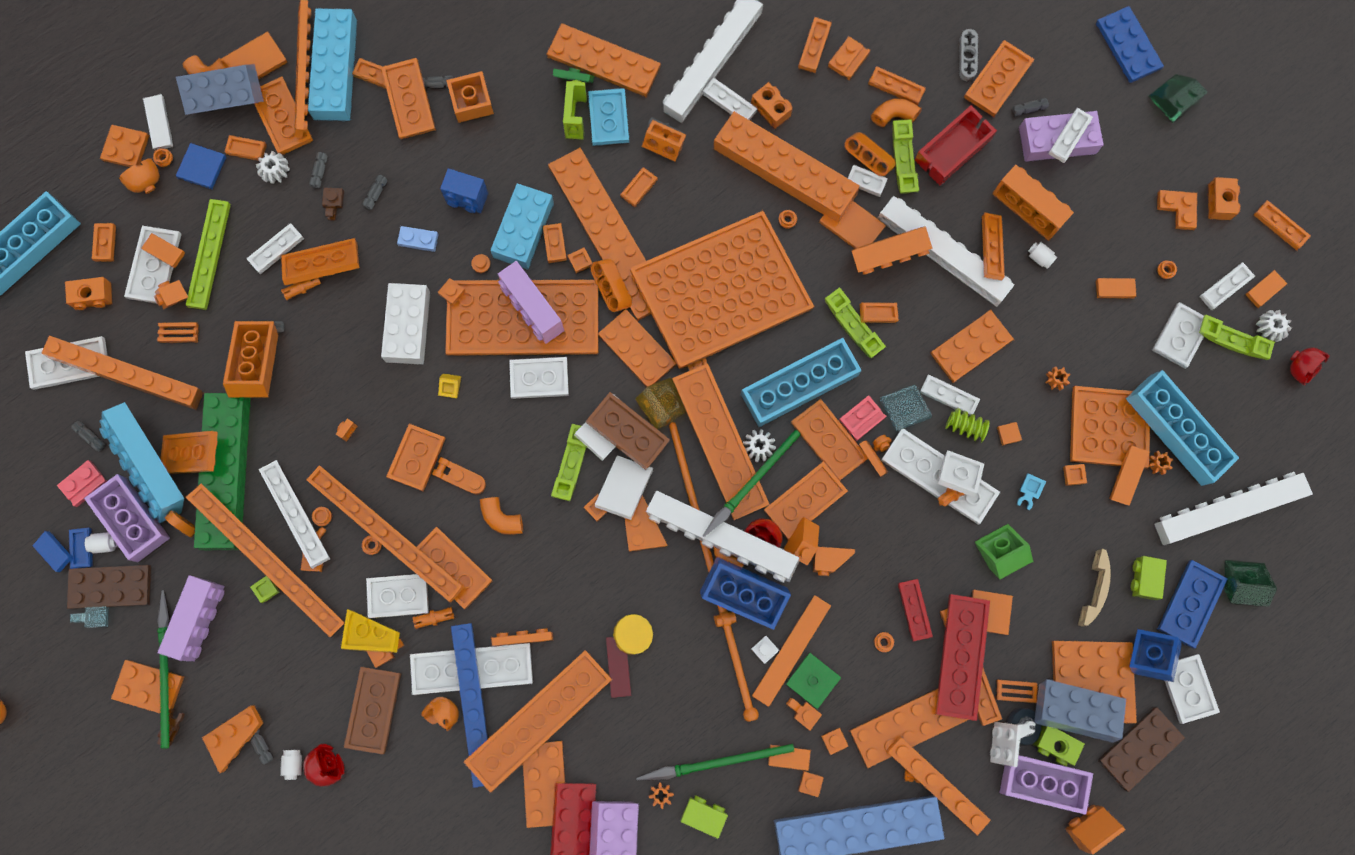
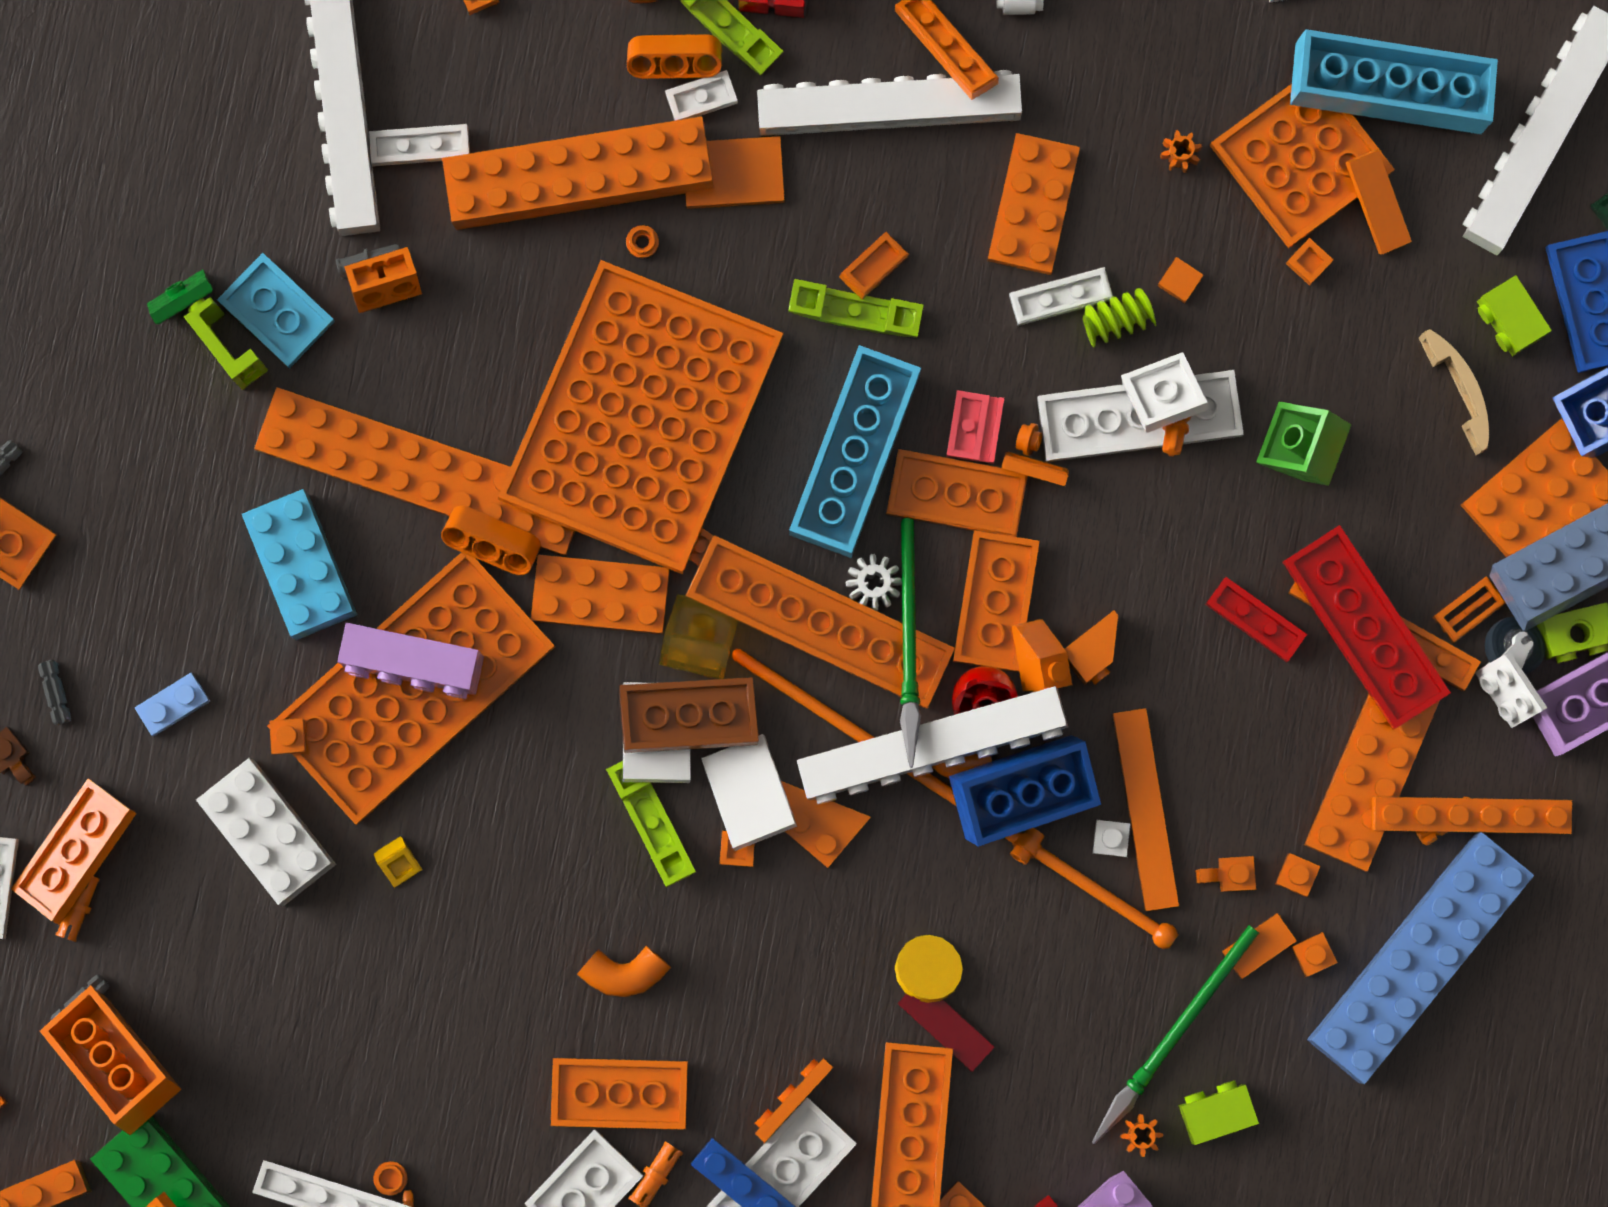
camera: 35 degrees left, 5 degrees up
orange plate [307,465,464,603] -> none
orange plate [336,419,358,442] -> none
orange plate [362,535,382,555] -> none
orange plate [386,424,446,491] -> none
orange plate [432,457,486,495] -> none
blue brick [440,169,488,213] -> none
orange brick [446,71,494,123] -> none
orange plate [471,254,490,273] -> none
white plate [510,357,569,399] -> none
orange plate [543,223,567,263] -> none
orange plate [547,23,661,97] -> none
orange plate [568,248,592,273] -> none
orange tile [620,167,658,207] -> none
orange brick [751,82,793,129] -> none
green plate [786,653,841,709] -> none
orange brick [852,226,933,275] -> none
orange plate [874,632,894,652] -> none
clear light blue tile [880,384,932,431] -> none
orange tile [972,590,1013,635] -> none
medium azure plate [1017,473,1046,510] -> none
orange gear [1149,451,1173,475] -> none

